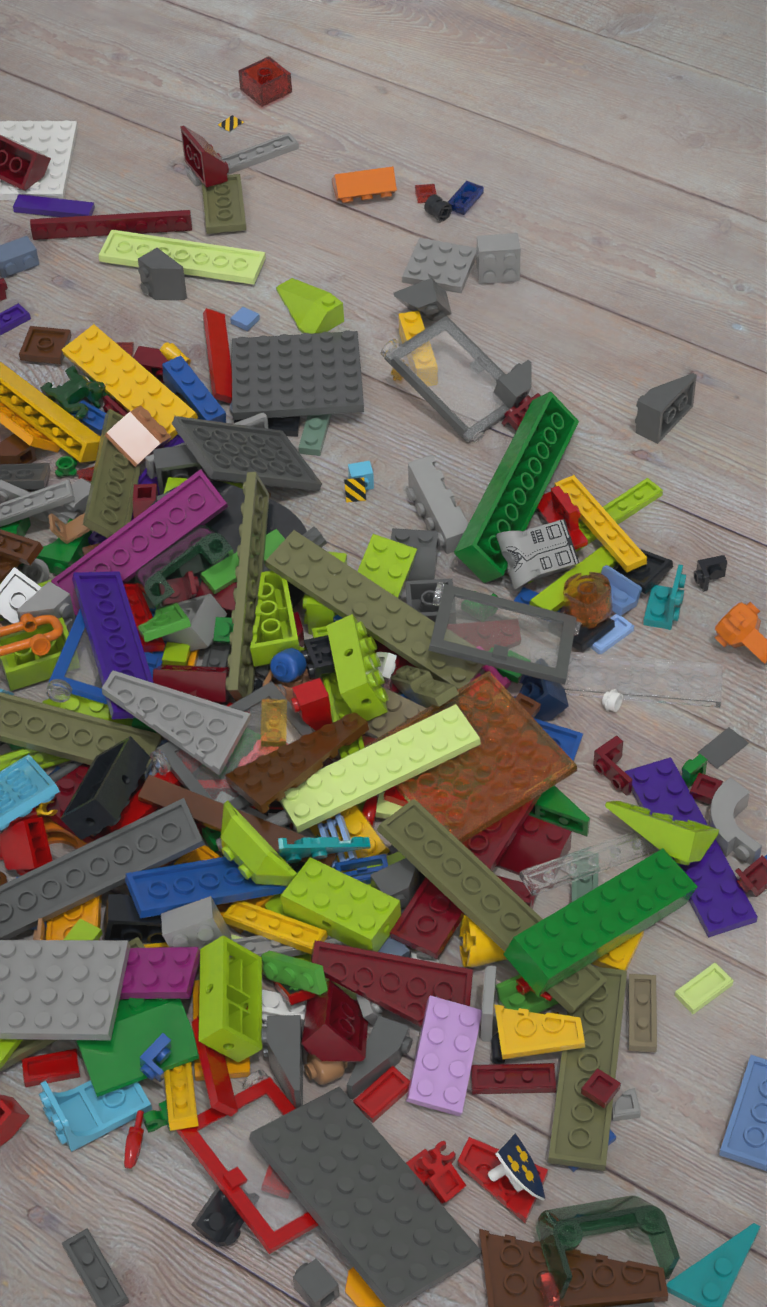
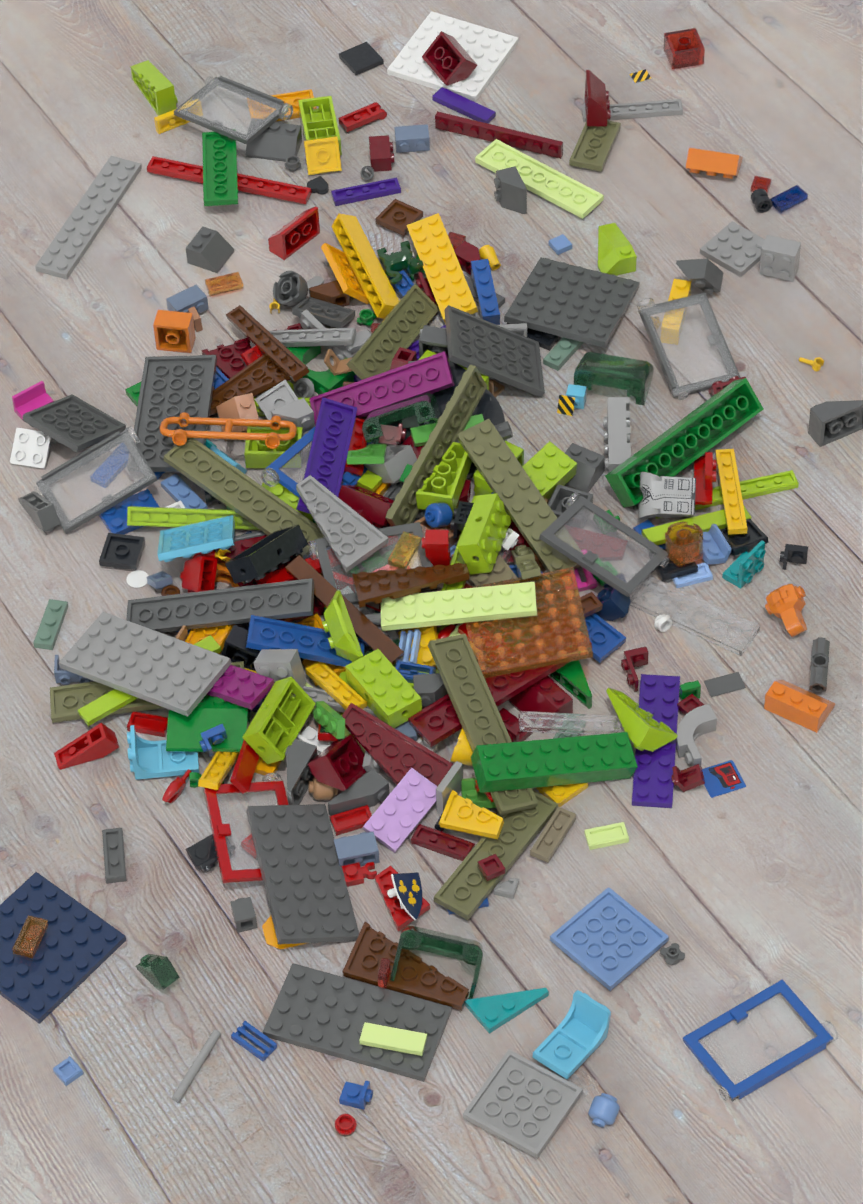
camera: 25 degrees right, 0 degrees up
slope [104,406,171,467] -> none
red tile [203,308,232,404] -> none
teal wing [278,837,371,863] -> none
red plate [417,1148,466,1204] -> none
dark grey slope [493,359,532,408] -> none
none -> sand blue brick [334,831,380,867]
none -> clear green windscreen [574,352,654,405]
none -> yellow hand [799,357,824,371]

